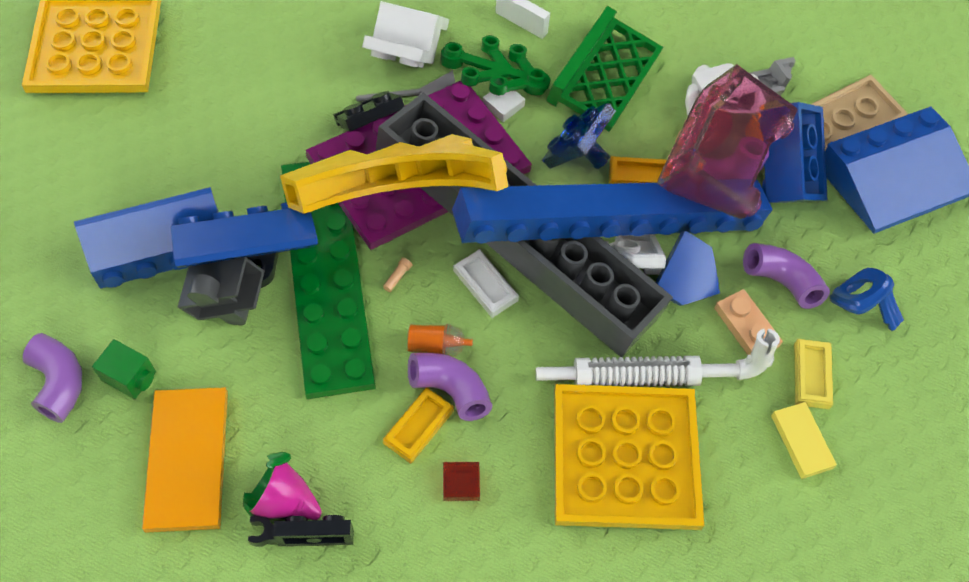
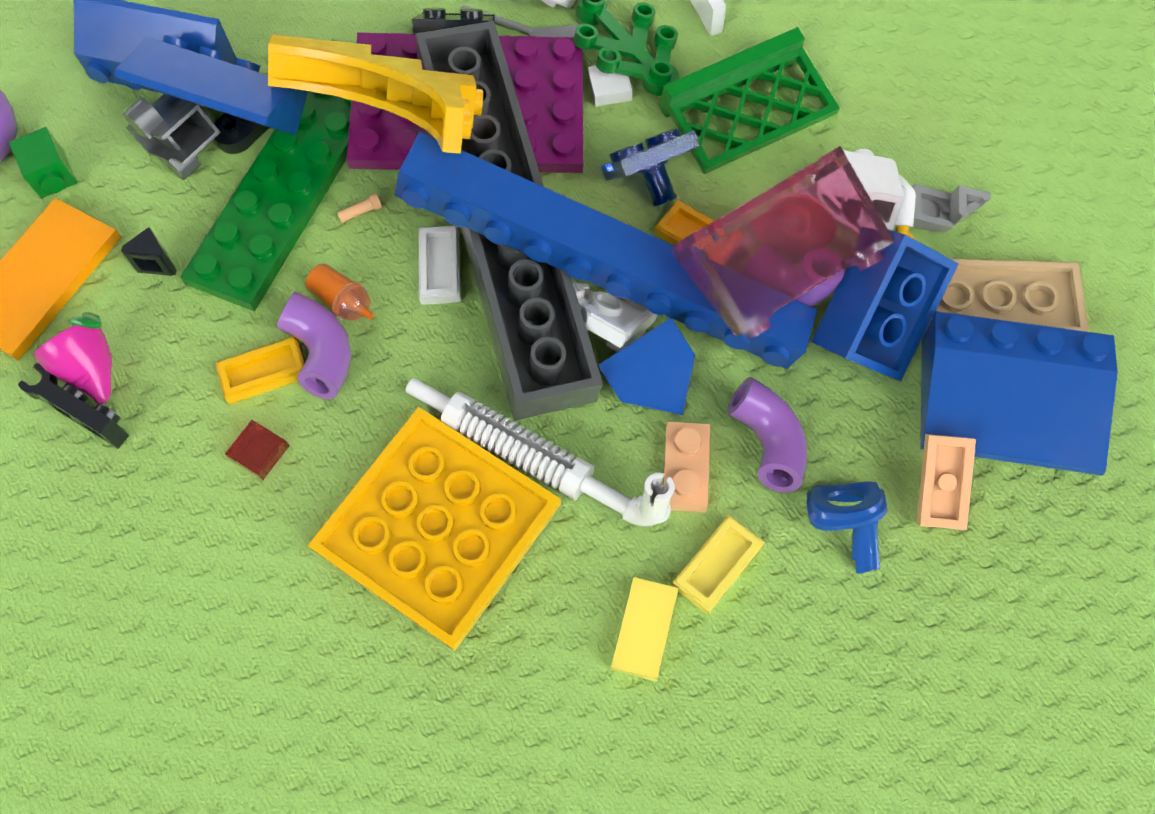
camera: 40 degrees right, 5 degrees up
none -> black slope [121,227,177,276]
none -> light nougat plate [916,434,976,530]

